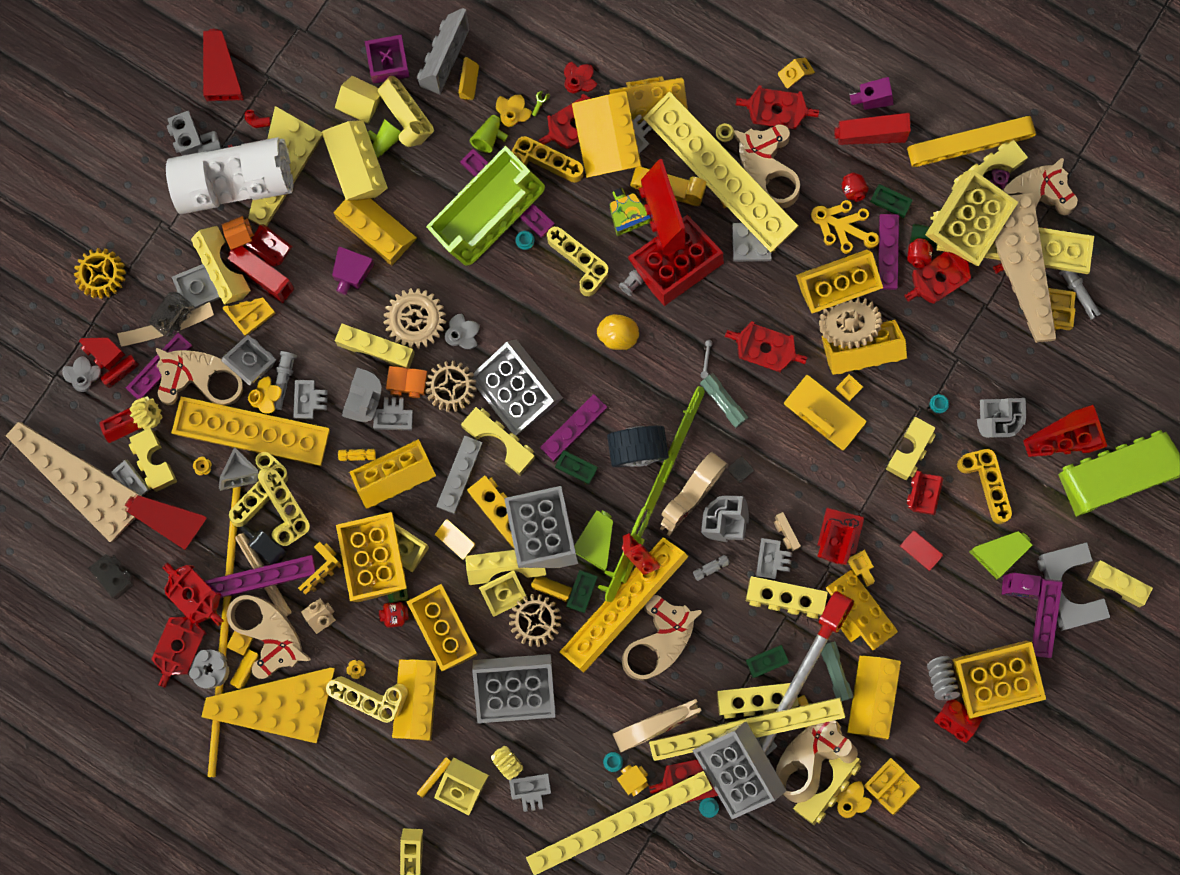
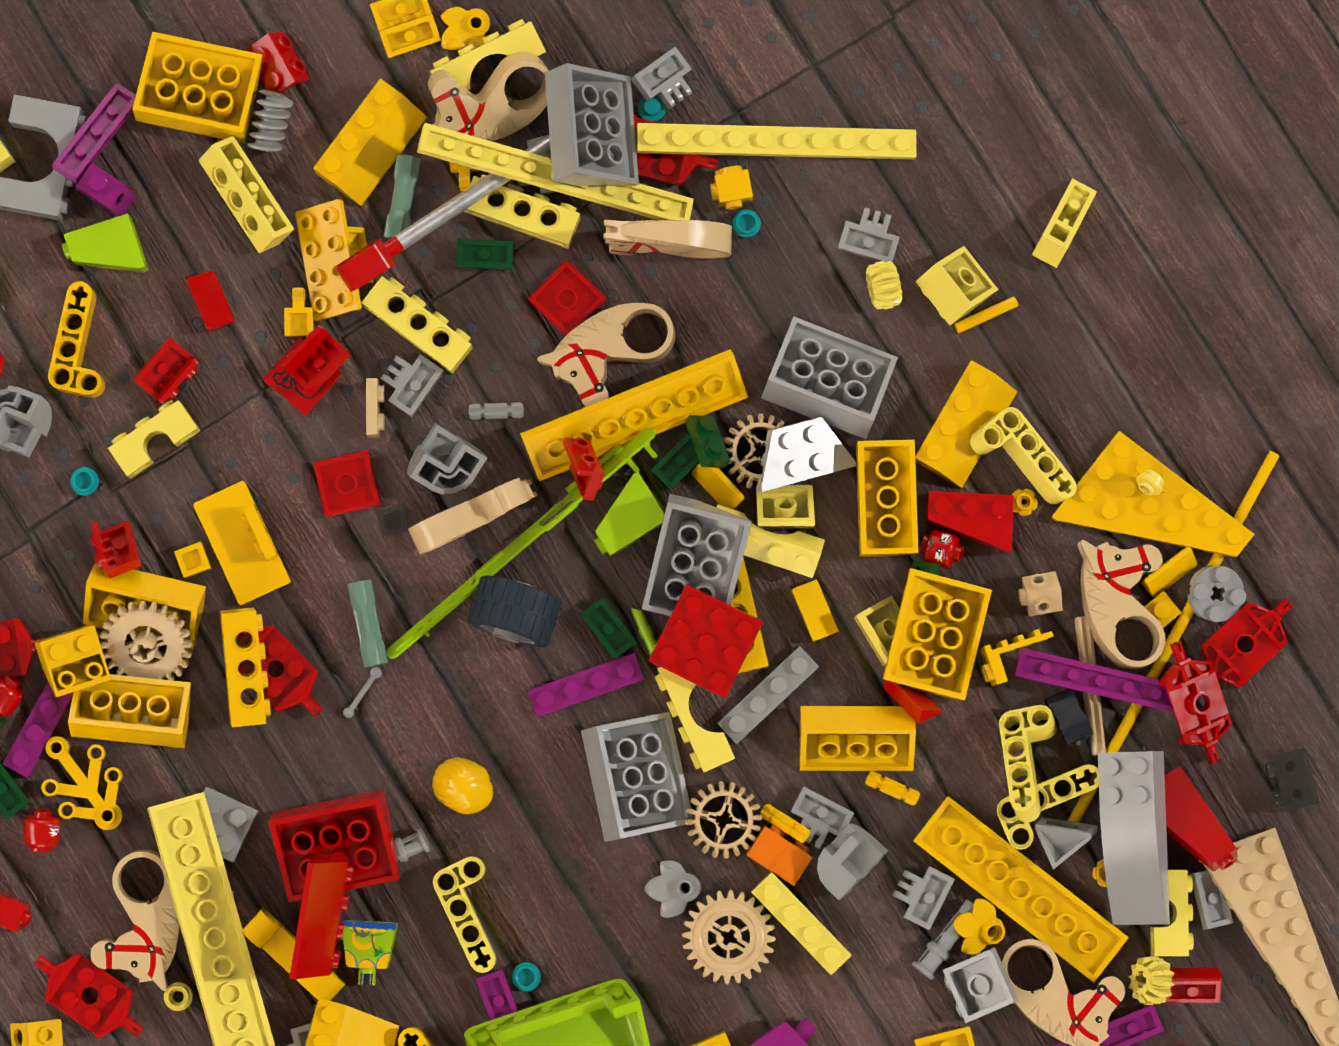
camera: 160 degrees left, 5 degrees up
none -> yellow slope [34,625,111,697]
none -> red bracket [89,520,141,578]
none -> light yellow brick [198,136,294,254]
none -> yellow brick [220,607,271,727]
none -> red tile [313,450,381,518]
none -> red tile [527,259,607,336]
none -> light grey hinge [631,46,692,109]
none -> lime piece [631,608,657,655]
none -> red plate [648,583,763,698]
none -> dark green plate [685,415,730,468]
none -> wing [756,417,857,492]
none -> yellow axle [760,804,811,843]
none -> red slope [883,680,941,724]
none -> red wedge [925,491,1014,554]
none -> light grey slope [1098,751,1170,925]
none -> light yellow plate [1136,470,1164,496]

